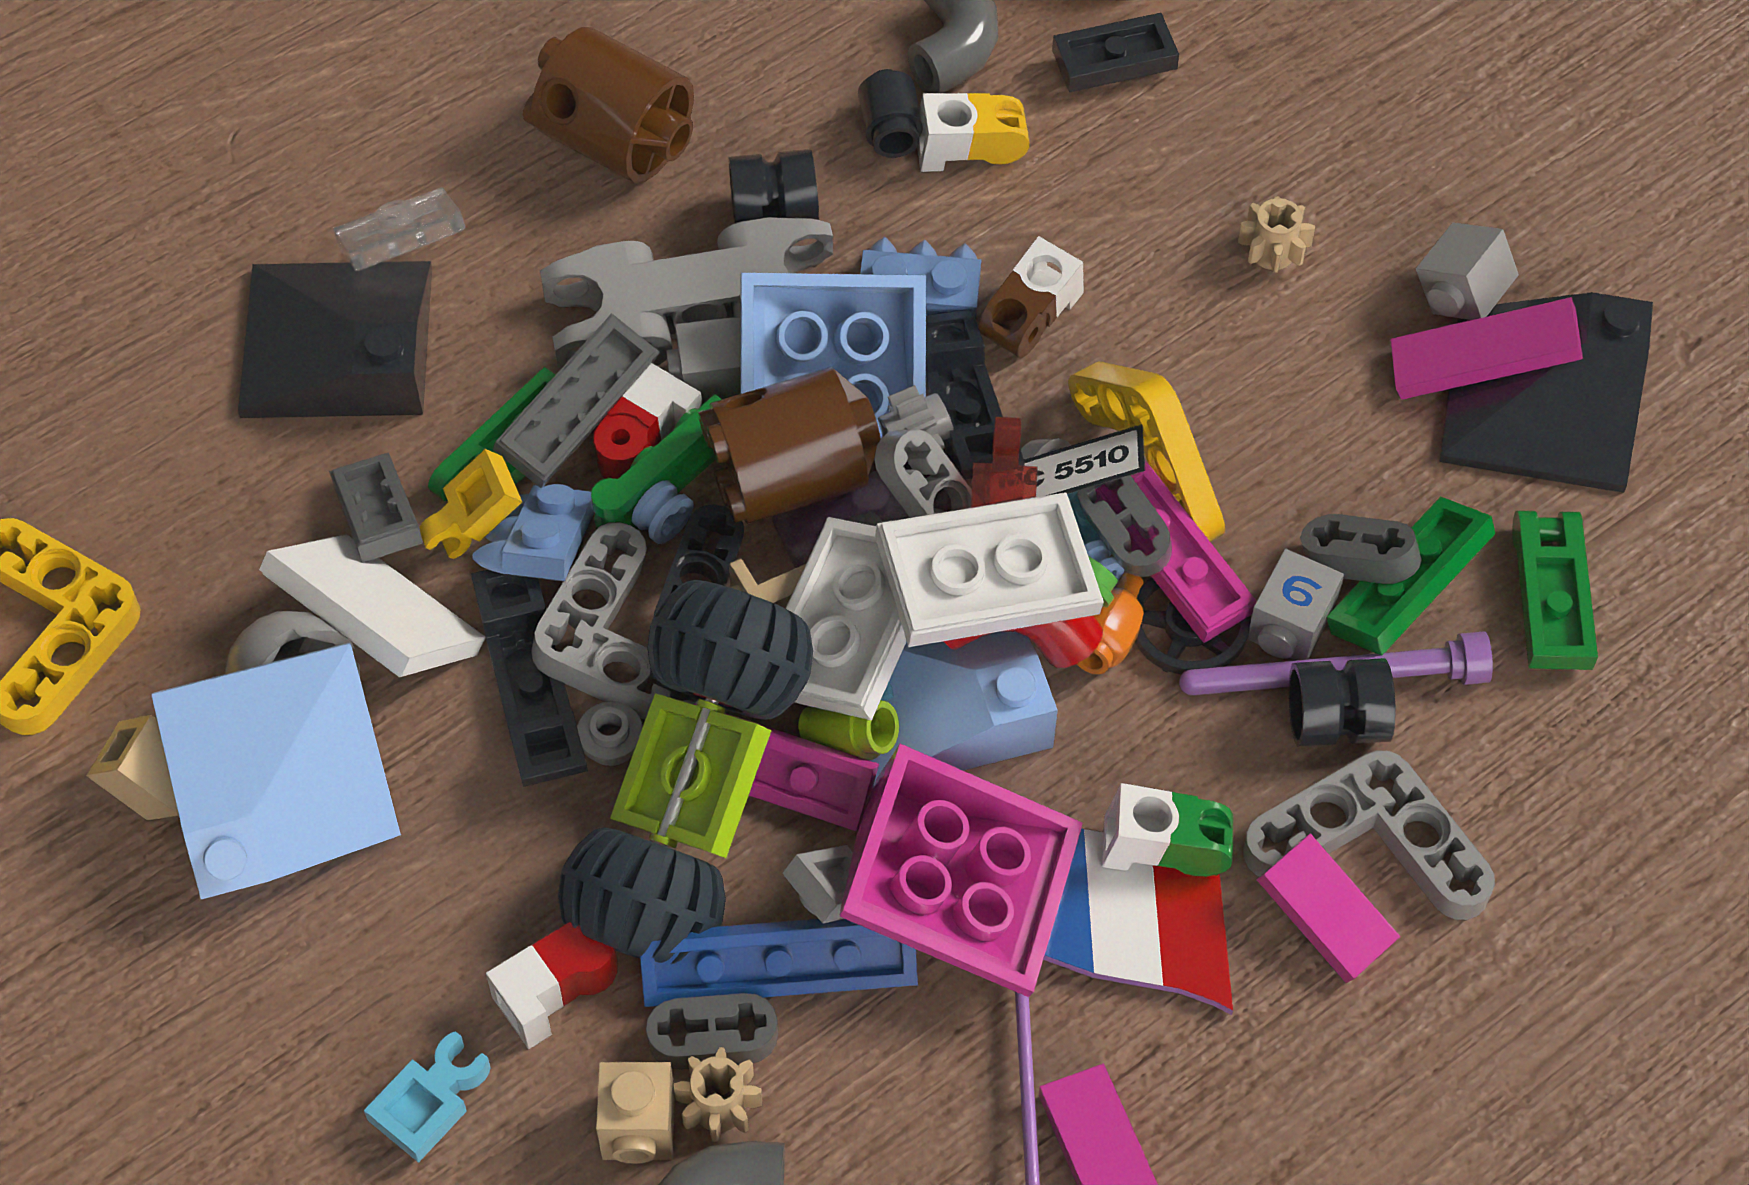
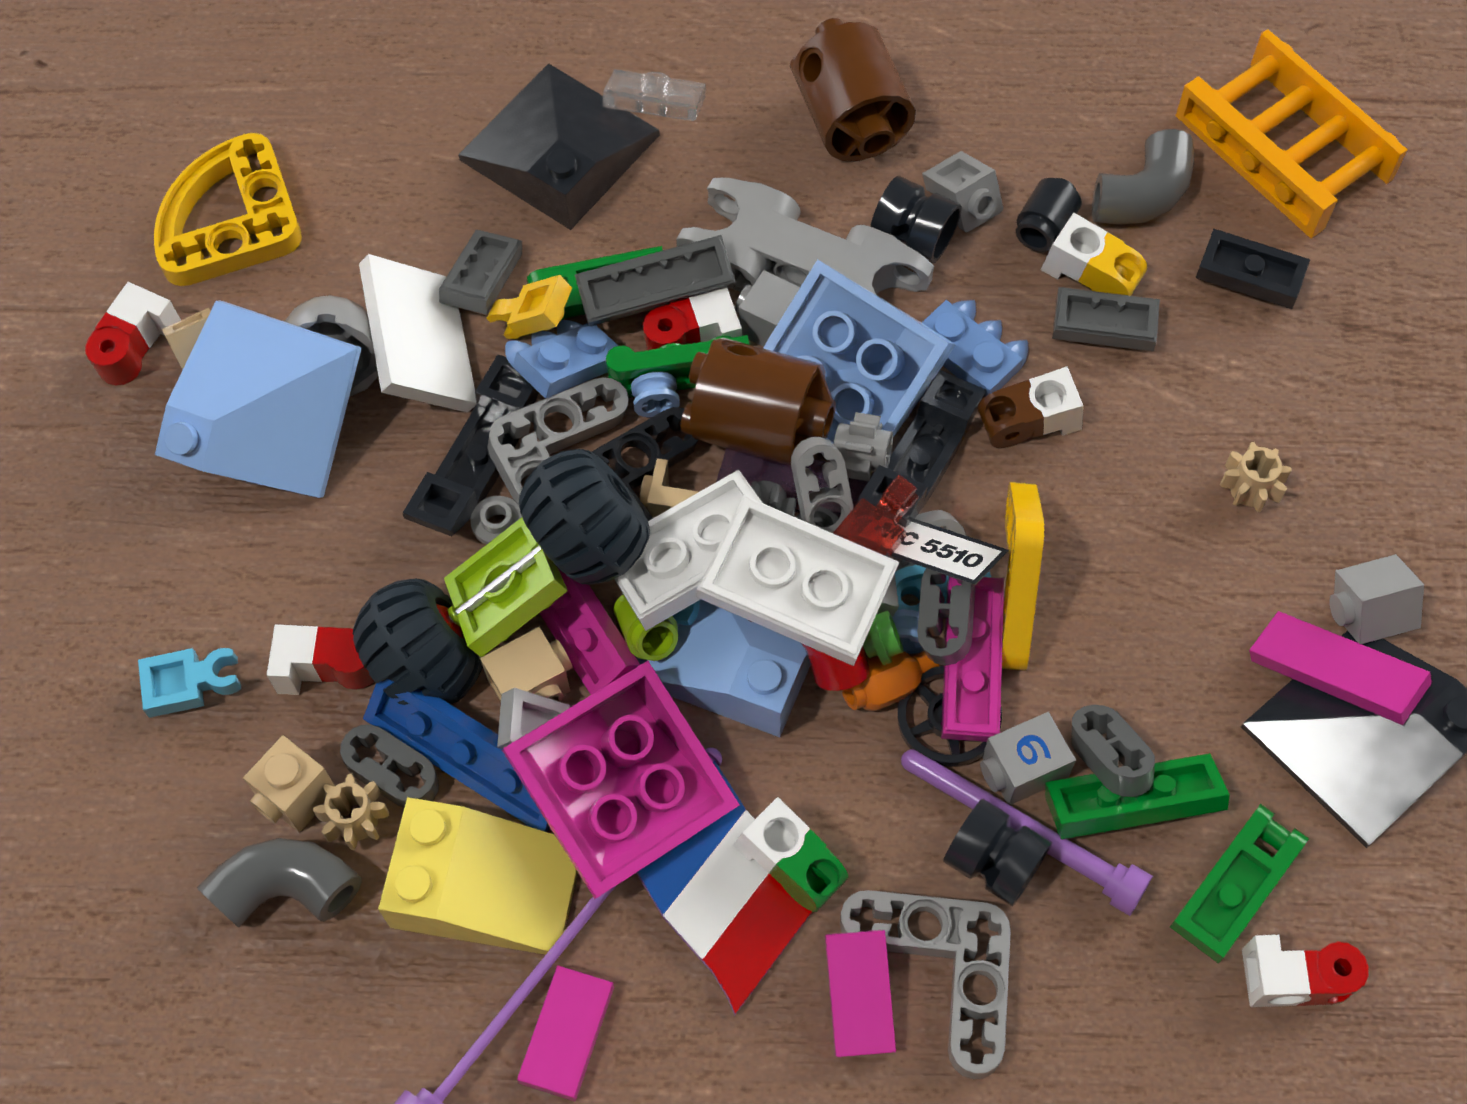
camera: 40 degrees right, 5 degrees up
none -> leg [85,282,181,386]
none -> light yellow slope [378,797,578,955]
none -> tan brick [480,627,573,702]
none -> light grey bracket [922,151,1003,232]
none -> dark grey plate [1052,287,1160,351]
none -> leg [1242,935,1369,1007]

